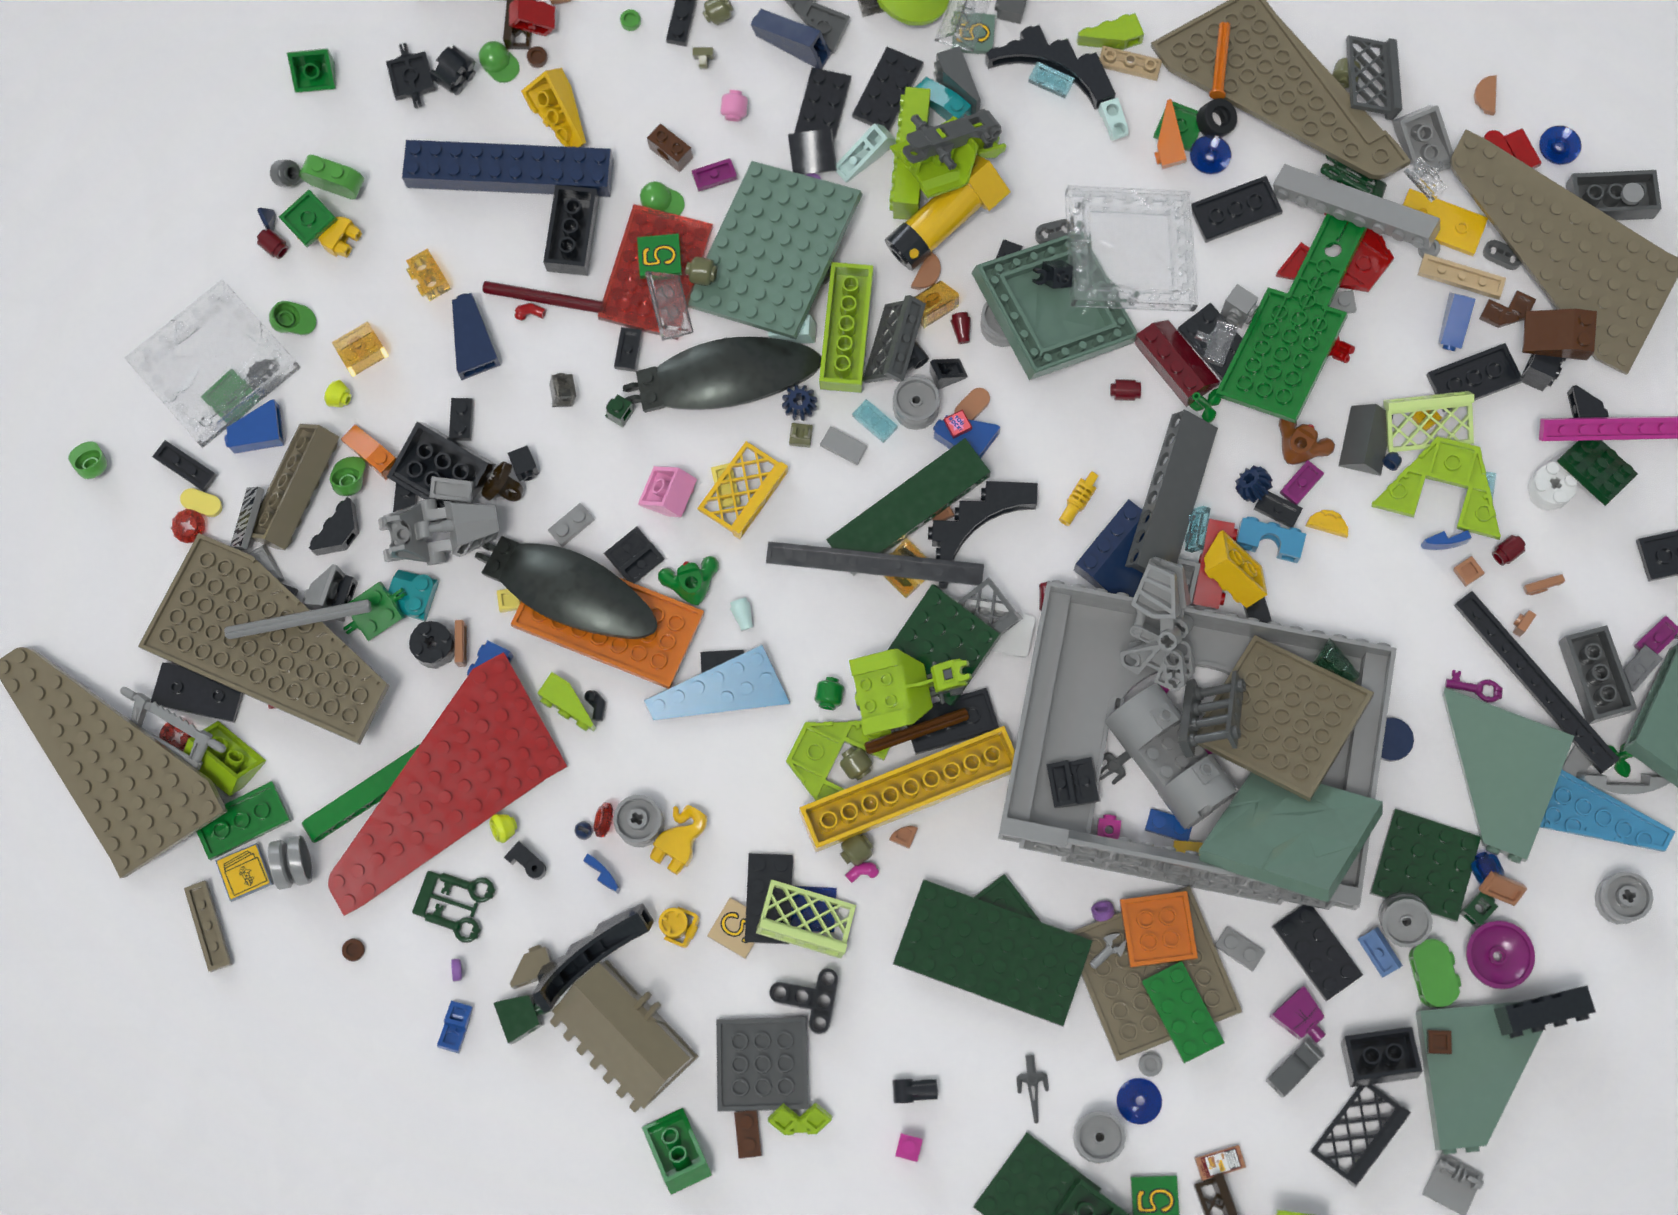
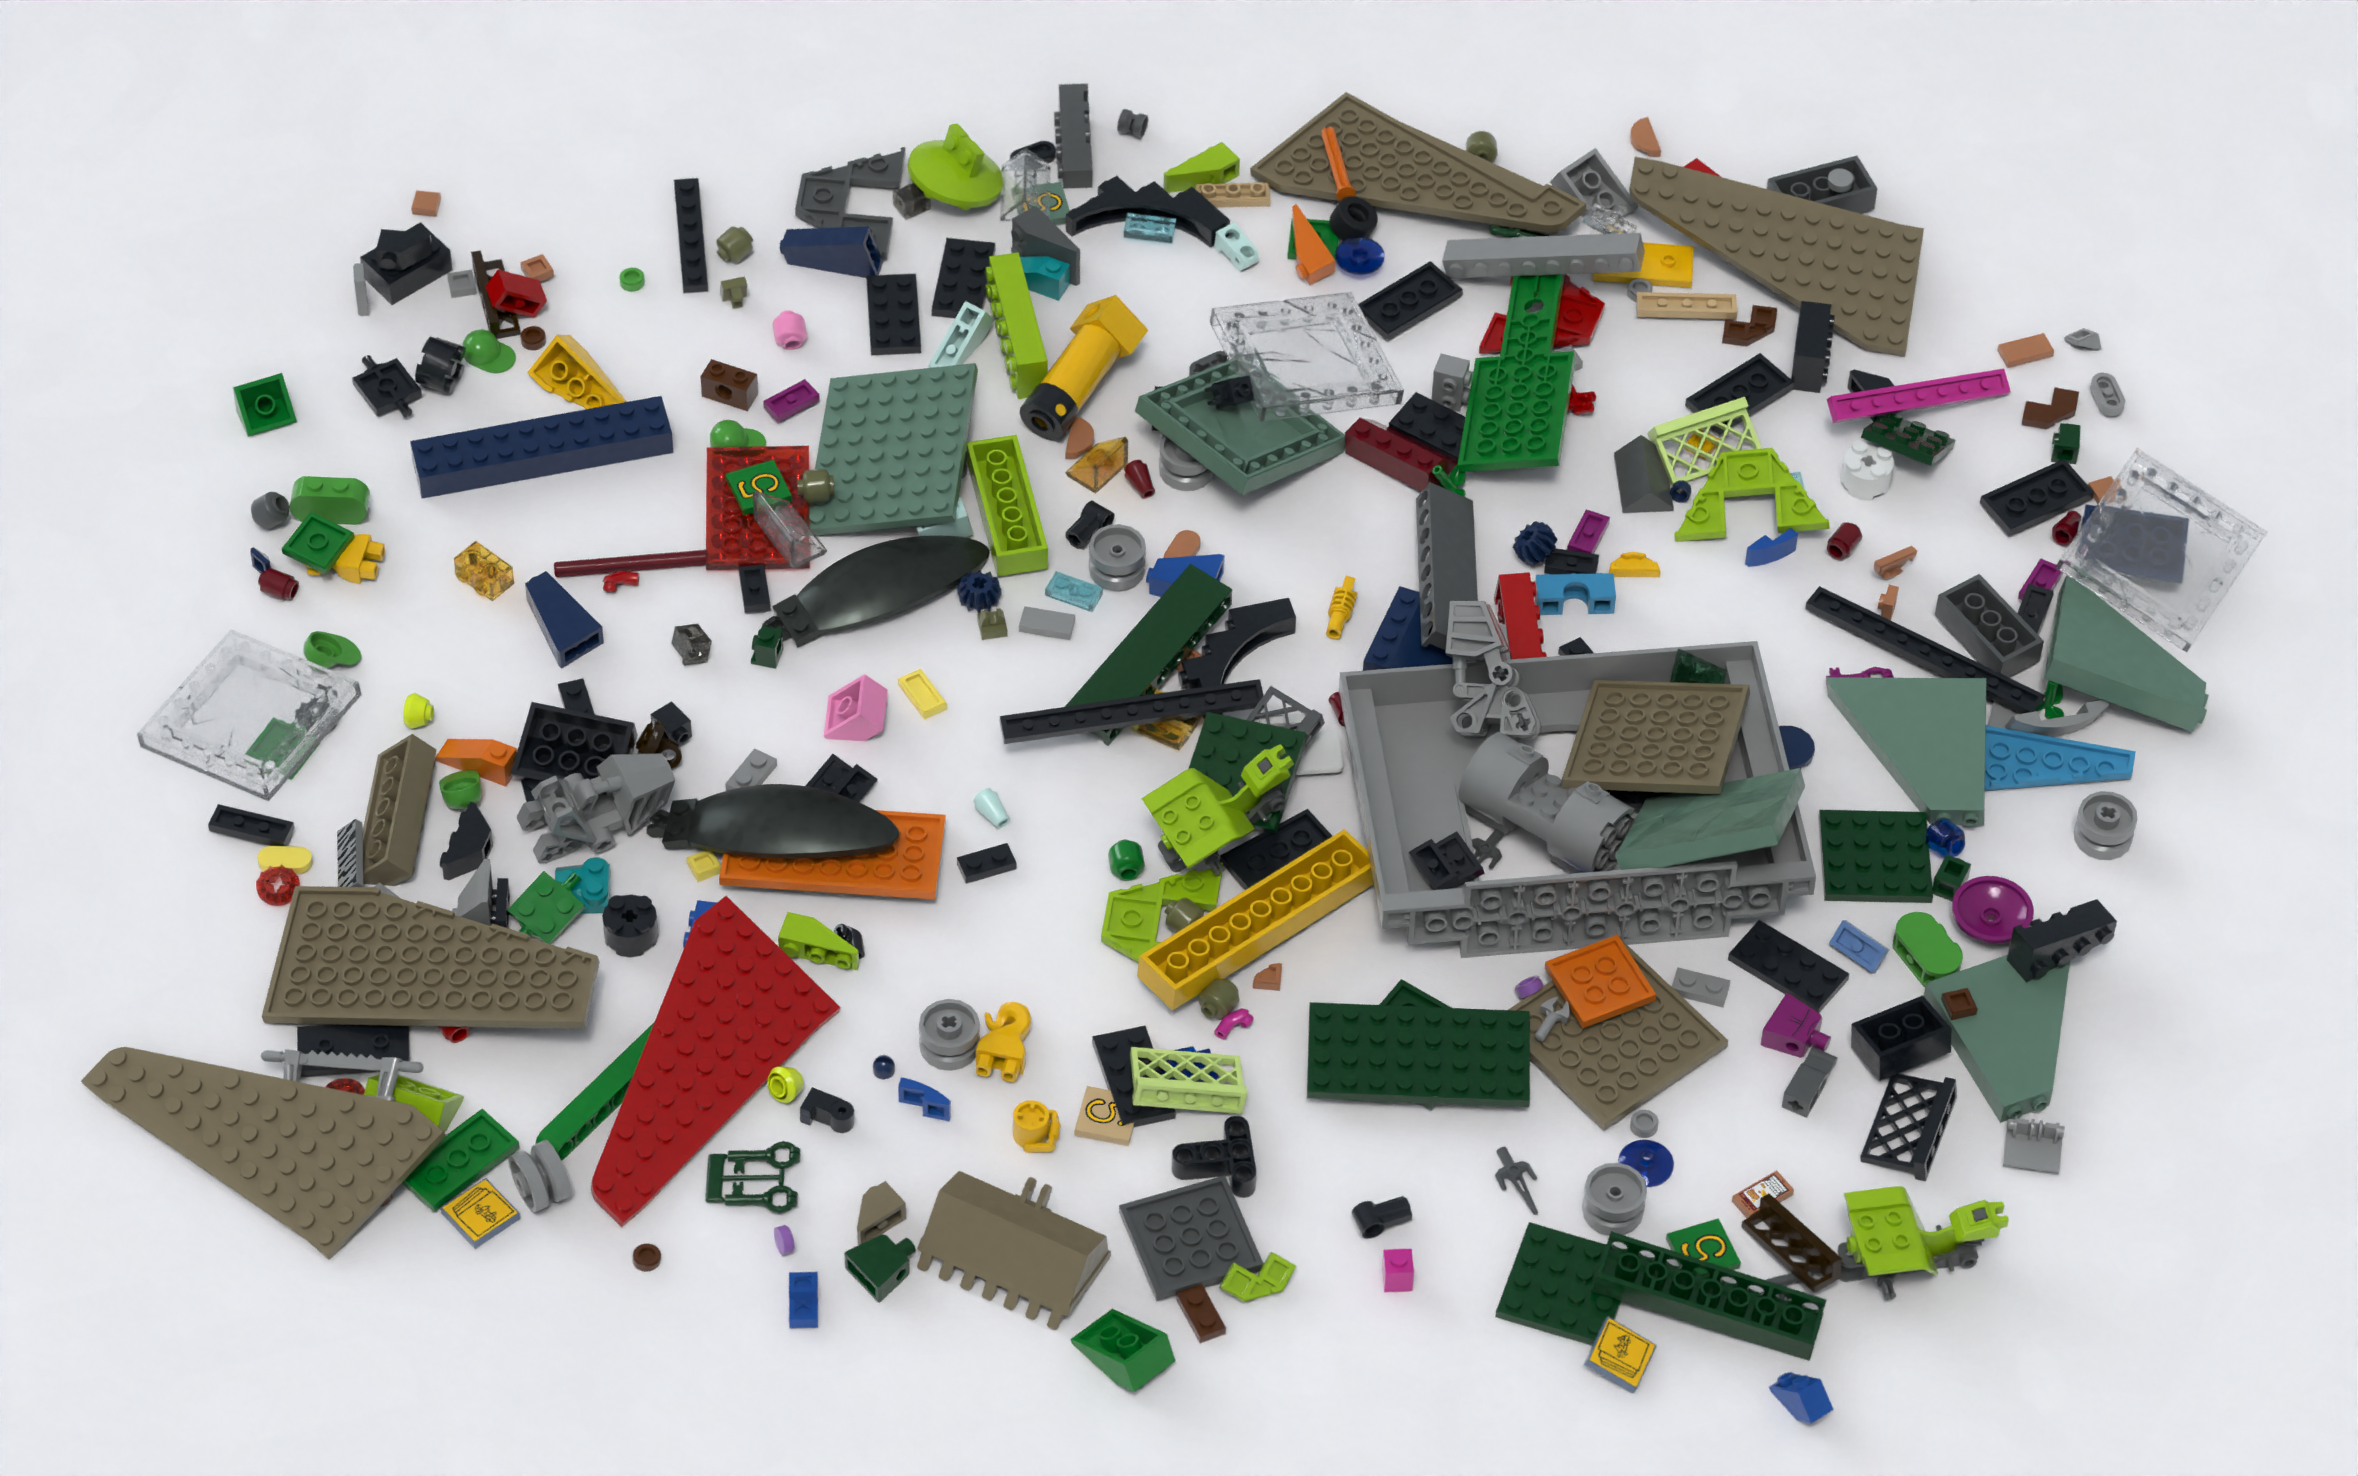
camera: 25 degrees left, 25 degrees down
bright green cap [68,441,107,479] -> none
dark tan plate [184,881,232,972] -> none
blue slope [224,399,284,454] -> none
light grey axle [224,600,372,639] -> none
clear yellow slope [332,321,389,377] -> none
light grey tile [429,477,475,503] -> none
nougat tile [454,620,467,667] -> none
black arch [532,903,654,1013] -> none
black brick [543,185,599,276] -> none
clear red gear [594,802,613,838] -> none
wing [644,645,790,720] -> none
green head [658,556,719,606] -> none
yellow fence [697,441,788,539] -> none
black slope [788,129,837,175] -> none
dark grey fence [863,295,926,383] -> none
reddish brown axle [864,708,969,754] -> none
piece [889,109,1007,199] -> none
black slope [930,359,968,390] -> none
tile [943,409,972,439] -> none
dark red brick [1110,379,1141,401] -> none
green plate [1141,961,1225,1064] -> none
dark grey fence [1178,670,1246,758] -> none
clear light blue plate [1185,506,1211,553] -> none
clear plate [1195,320,1238,367] -> none
yellow slope [1204,530,1268,608] -> none
dark orange head [1278,418,1335,465] -> none
dark grey fence [1346,35,1403,120] -> none
light grey wheel [1379,892,1433,947] -> none
slope [1438,292,1476,351] -> none
nougat plate [1453,556,1485,587] -> none
nougat tile [1478,871,1527,906] -> none
dark grey beam [1483,240,1521,270] -> none
reddish brown slope [1522,309,1597,361] -> none
clear blue dish [1539,125,1582,165] -> none

